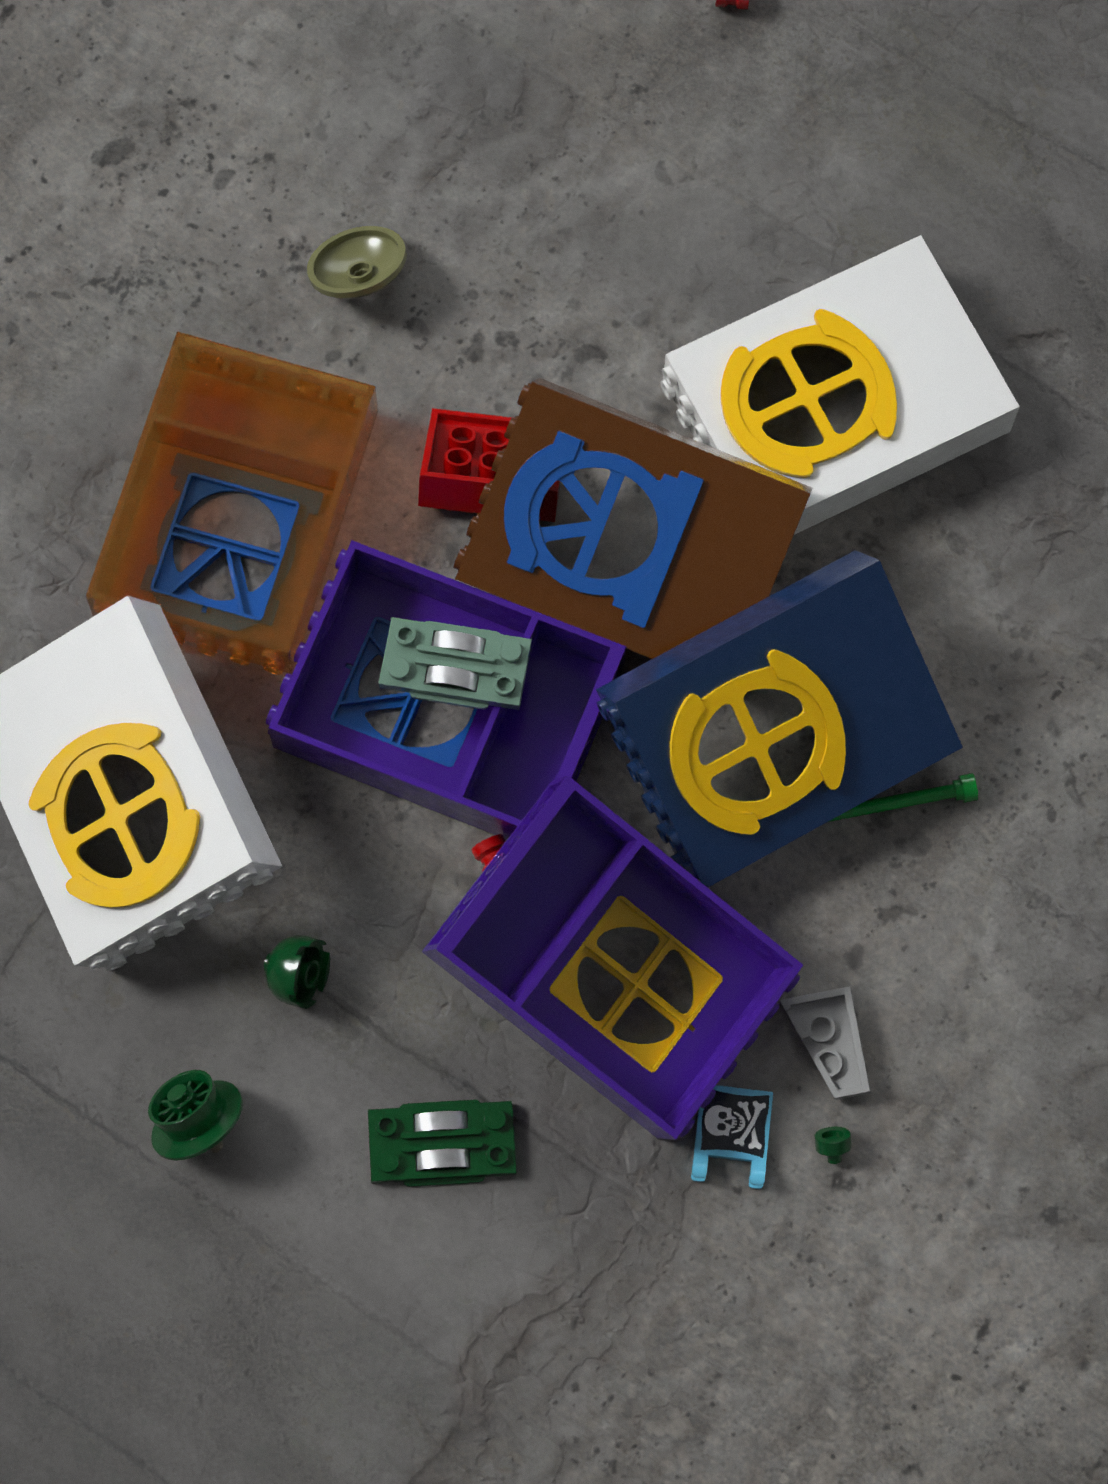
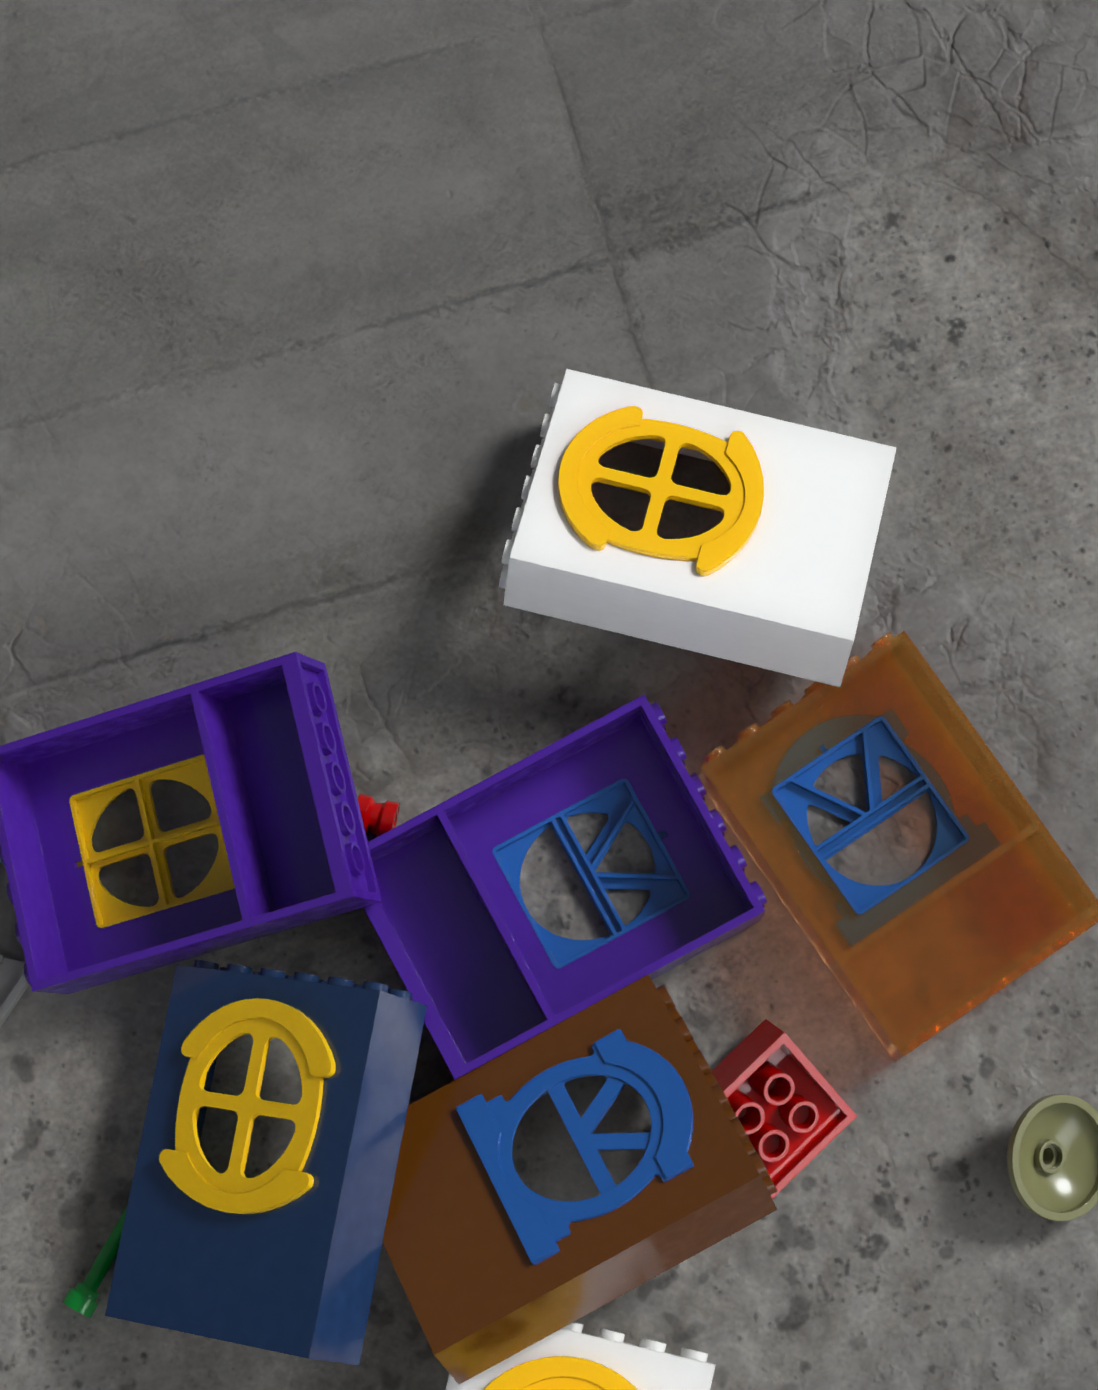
camera: 135 degrees right, 5 degrees up
dark green piece [148,1070,243,1161] -> none
dark green cylinder [264,935,331,1009] -> none
dark green piece [368,1099,516,1187] -> none
sand green piece [378,617,532,710] -> none

